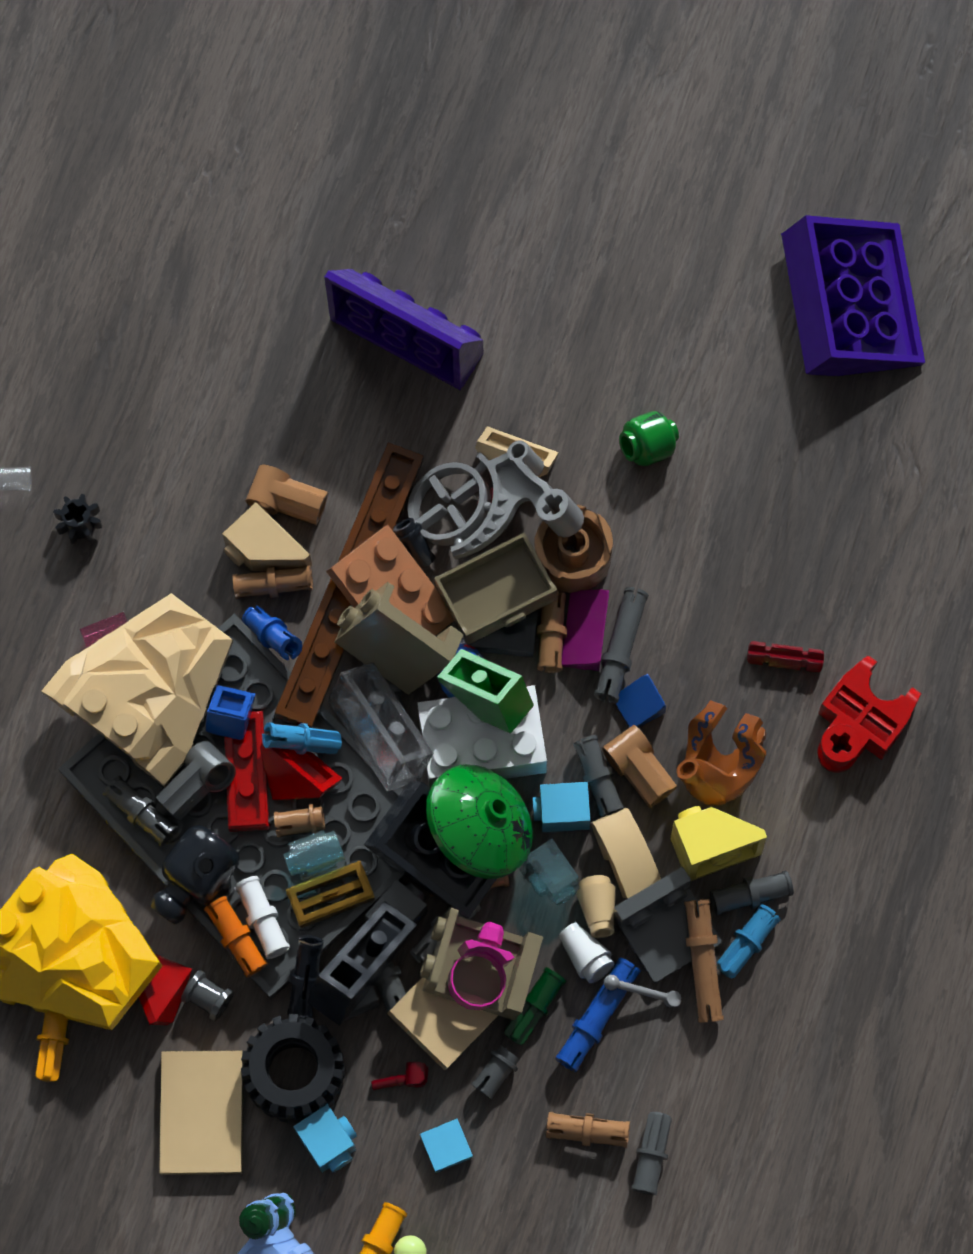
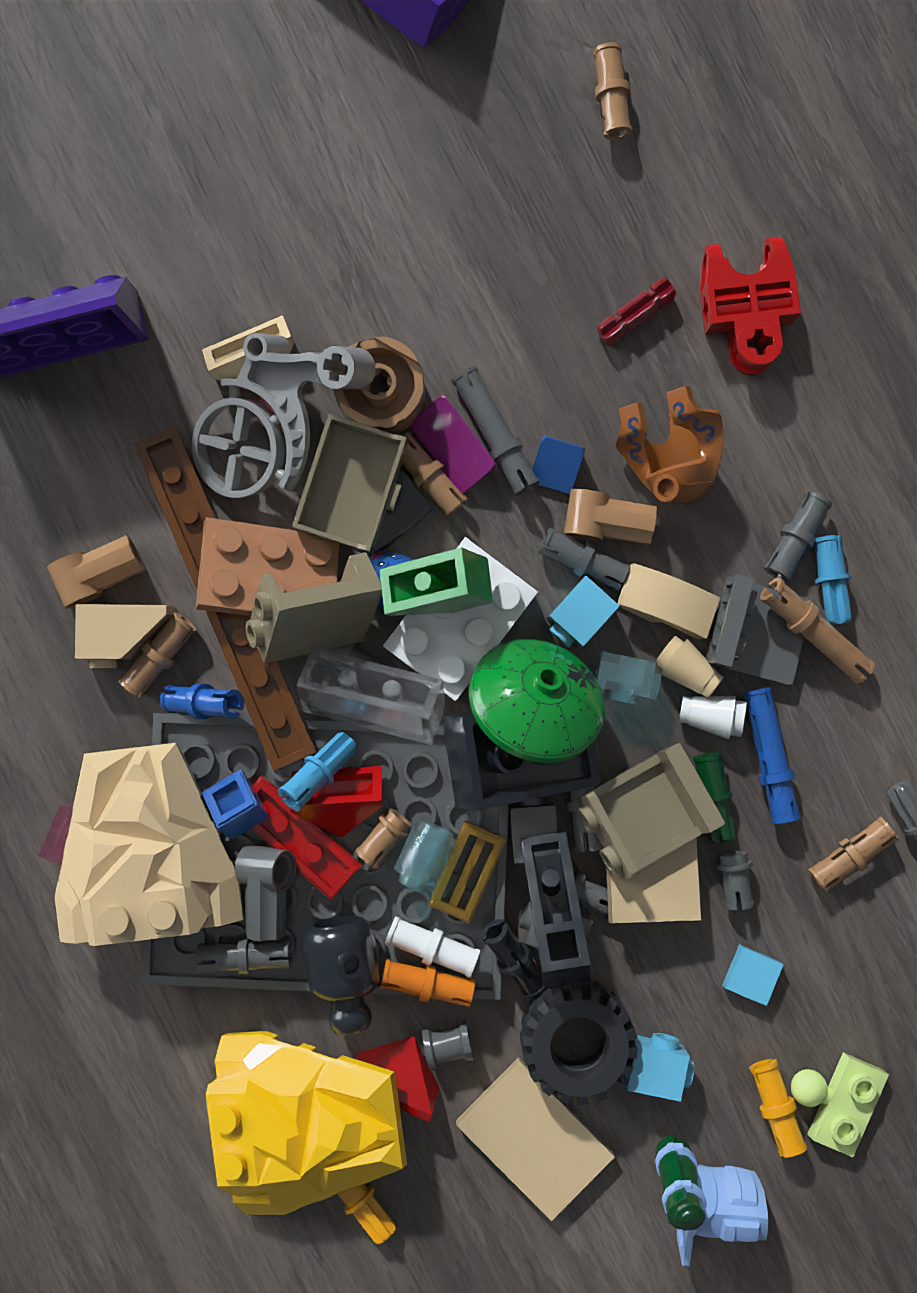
camera: 45 degrees left, 15 degrees up
dark red hand [371,1062,429,1091] -> none
black pin [393,518,436,569] -> none
dark pink piece [447,922,515,1010] -> none
light grey hinge [604,975,681,1007] -> none
green head [619,411,679,467] -> none
light yellow slope [670,806,767,881] -> none
none -> medium nougat pin [593,42,633,140]

